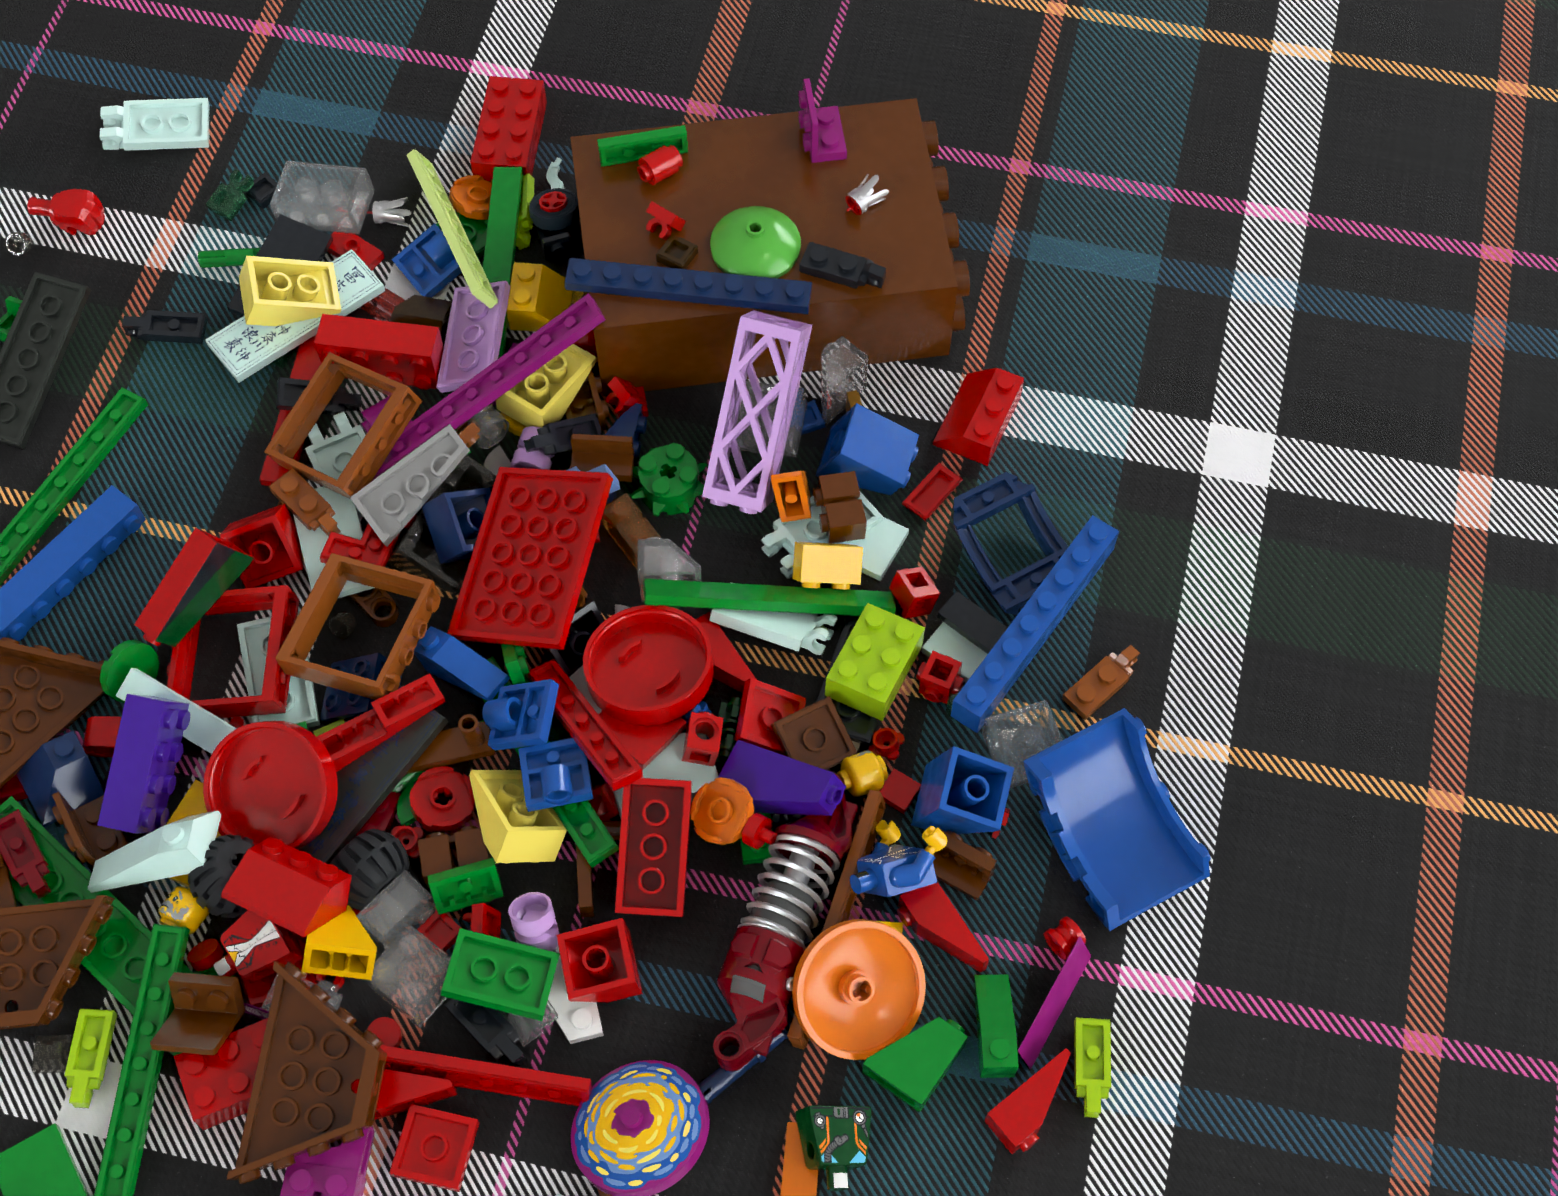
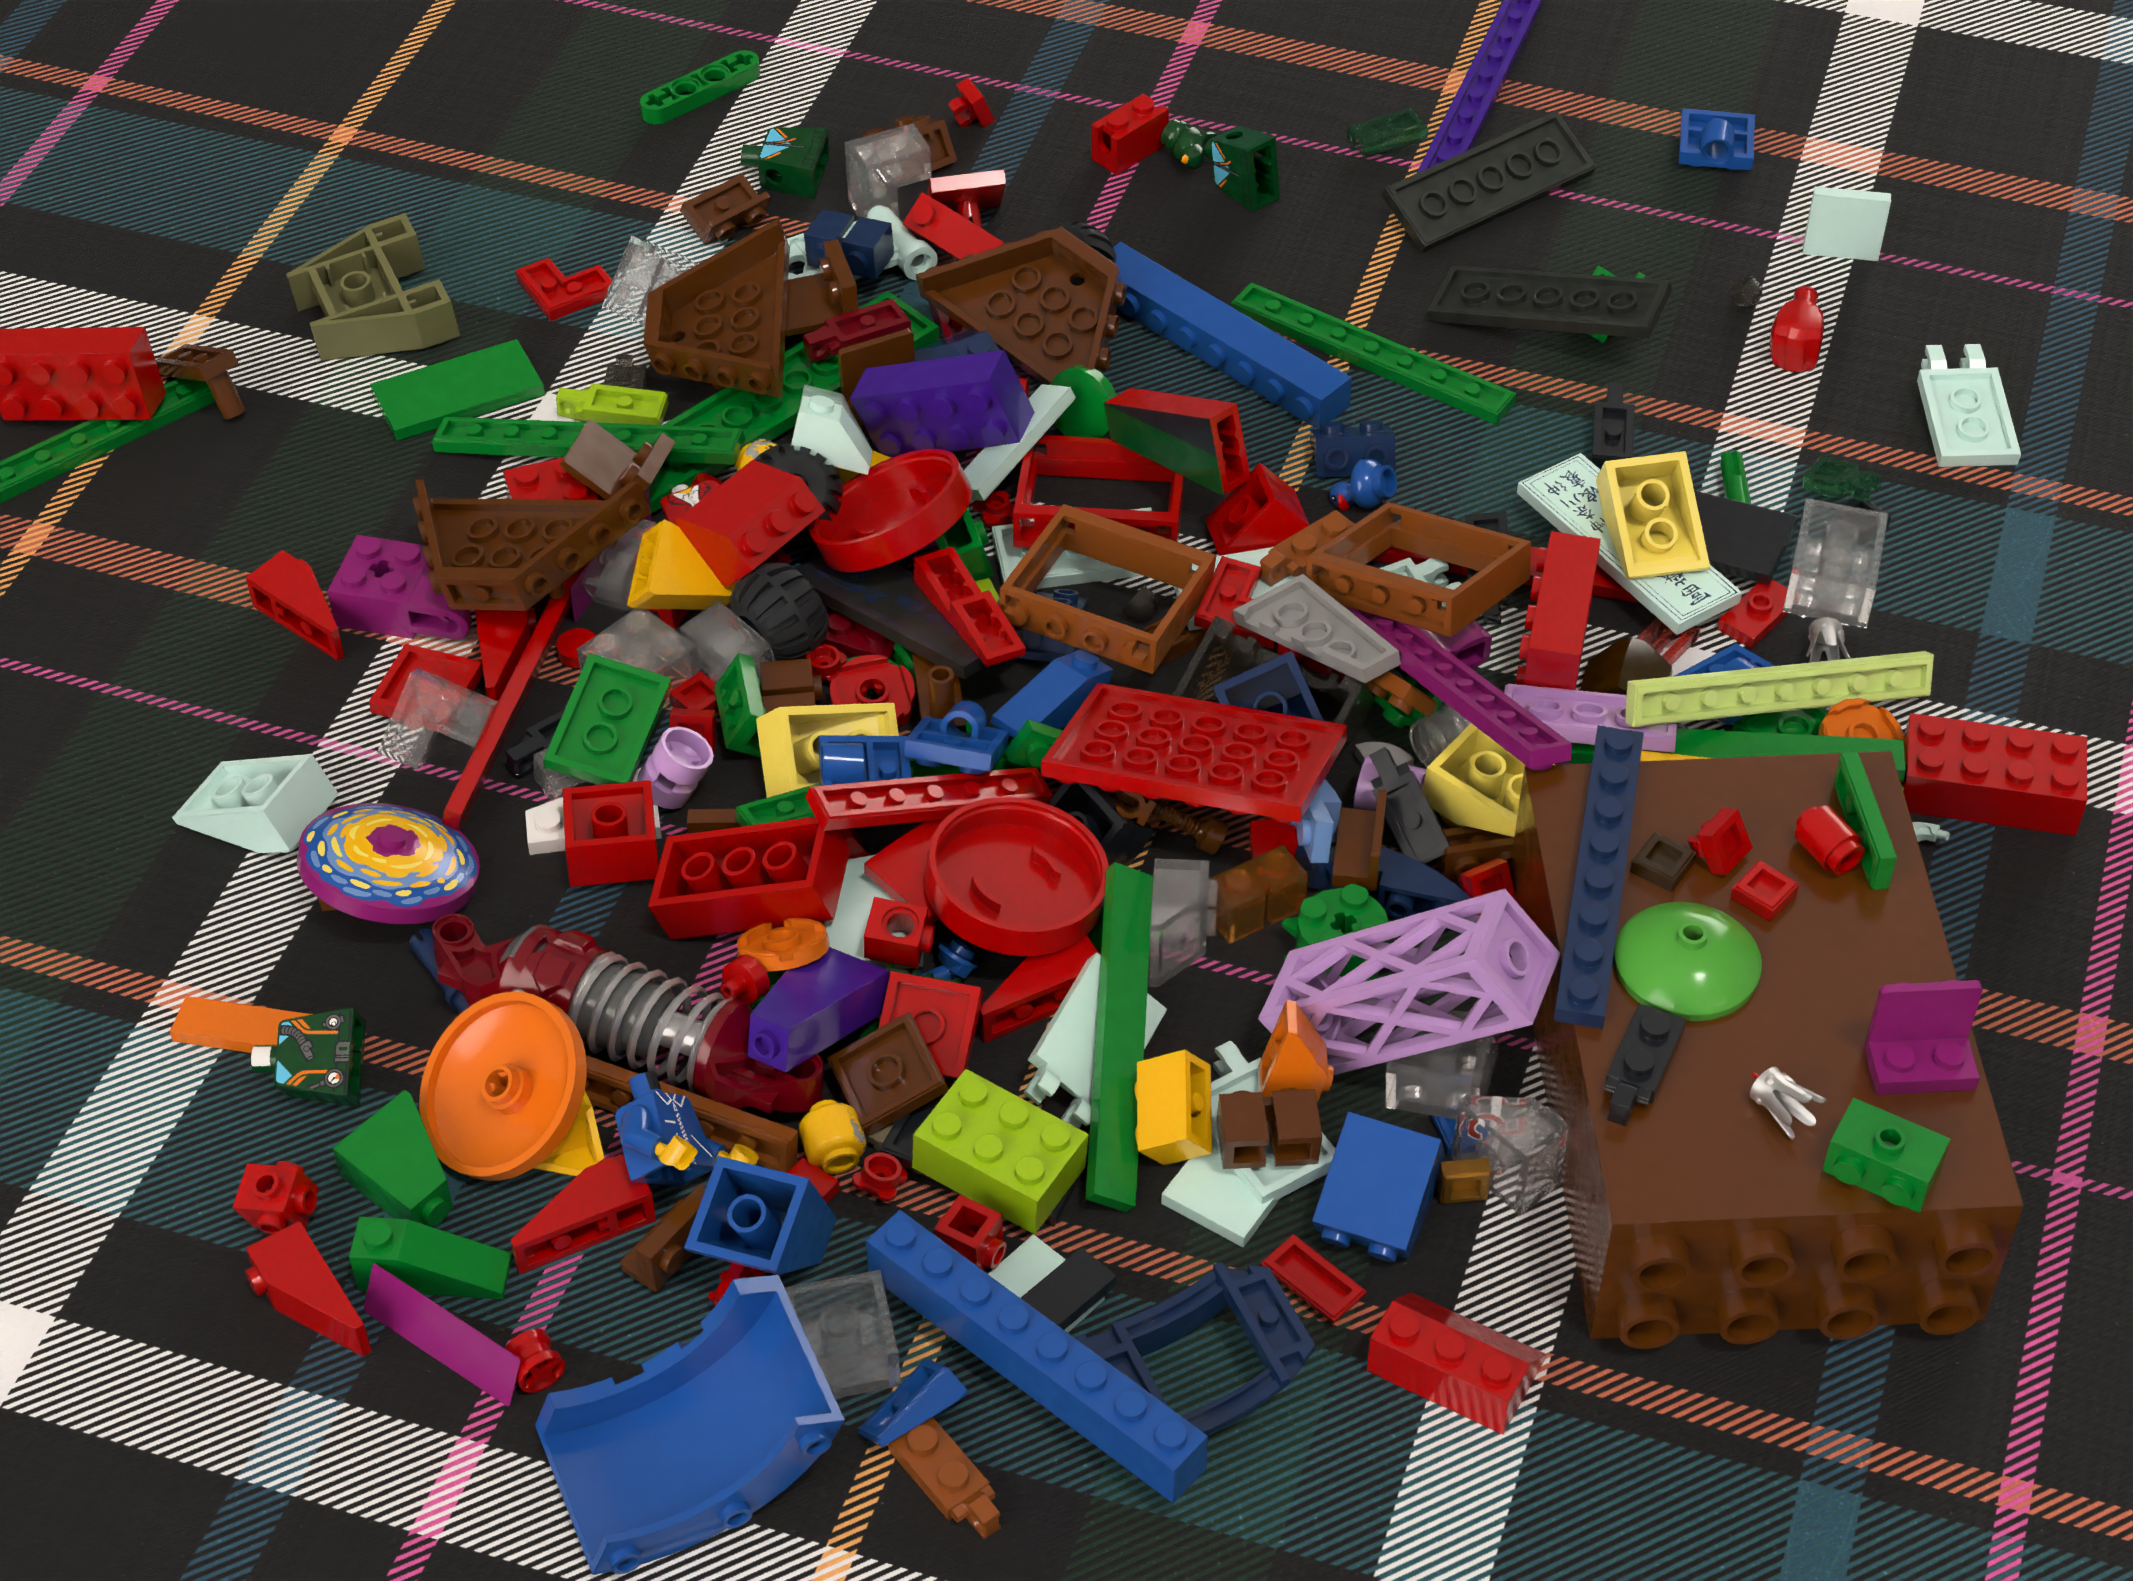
camera: 95 degrees right, 15 degrees down
red brick [889,566,940,619] -> none
lime hinge [1074,1017,1111,1118] -> none
none -> red brick [232,1161,319,1235]
none -> clear brick [377,668,498,770]
none -> blue slope [858,1358,969,1447]
none -> dark blue bracket [1310,420,1396,477]
none -> blue animal [1329,459,1397,511]
none -> red tile [1730,860,1800,922]
none -> green brick [1822,1097,1951,1213]

